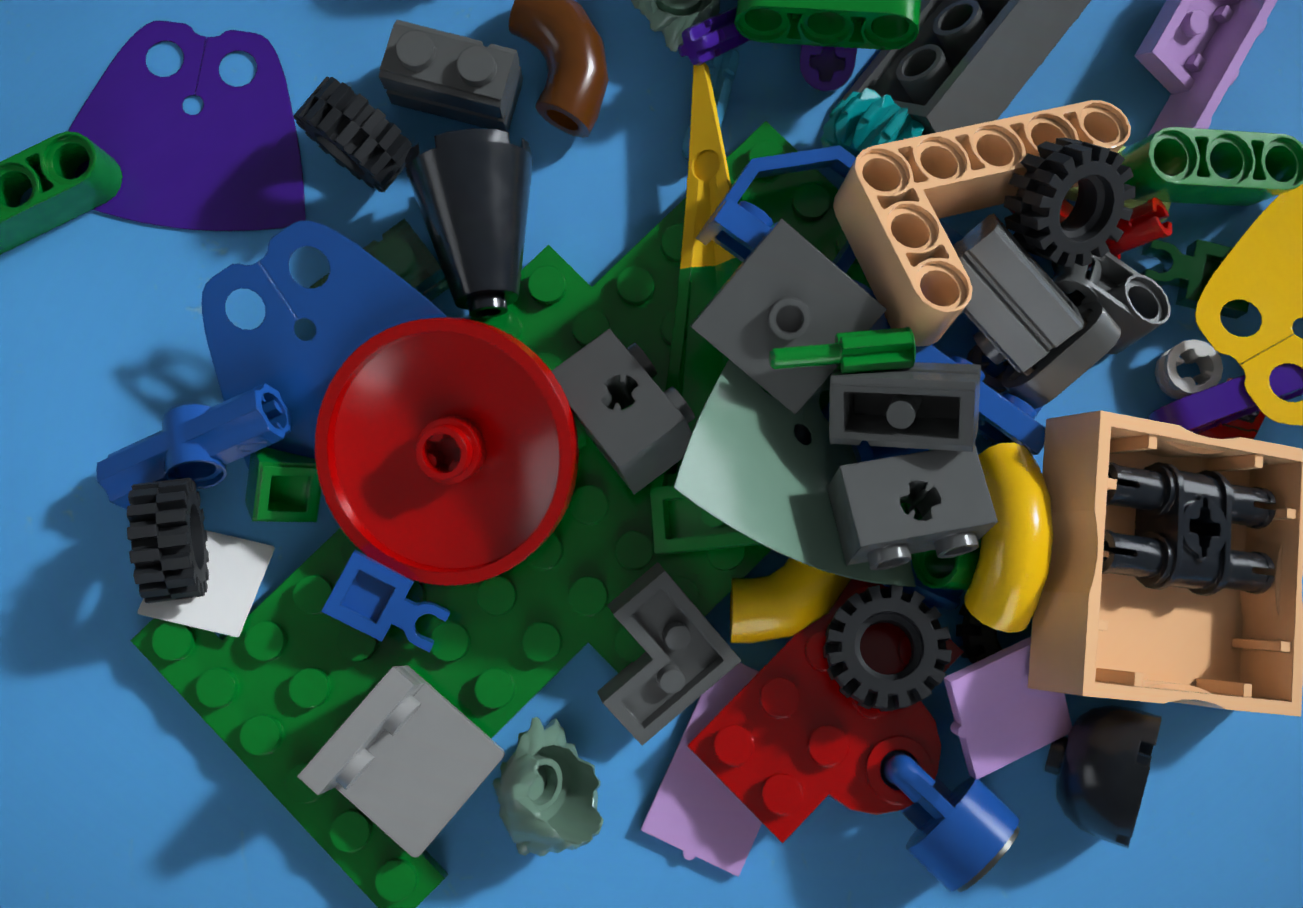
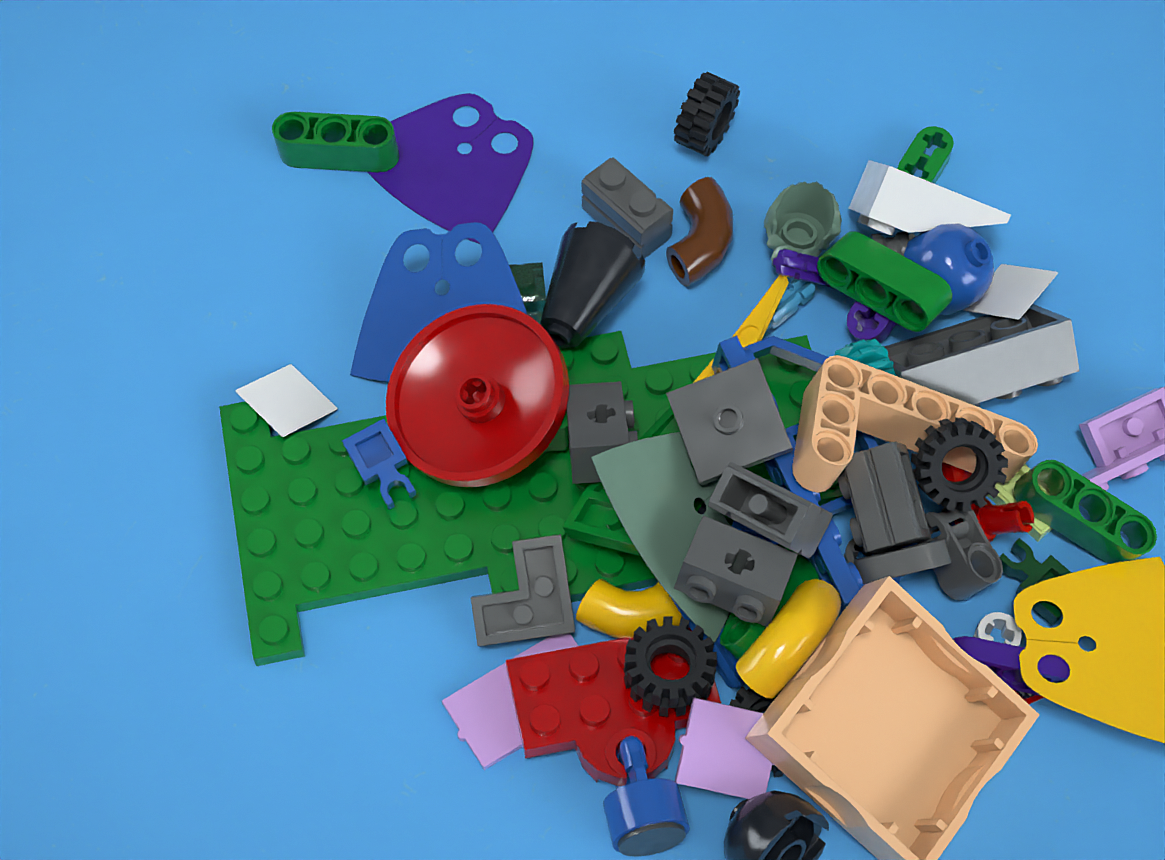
camera: 35 degrees right, 20 degrees down
blue piece [96,383,293,509] -> none
black tyre [127,478,209,603] -> none
green slope [245,447,321,522] -> none
black tyre [293,76,412,192] -> none
light grey bracket [297,665,505,857] -> none
sand green hair [492,717,604,857] -> none
green axle [769,327,916,374] -> none
black pin [1102,462,1276,596] -> none

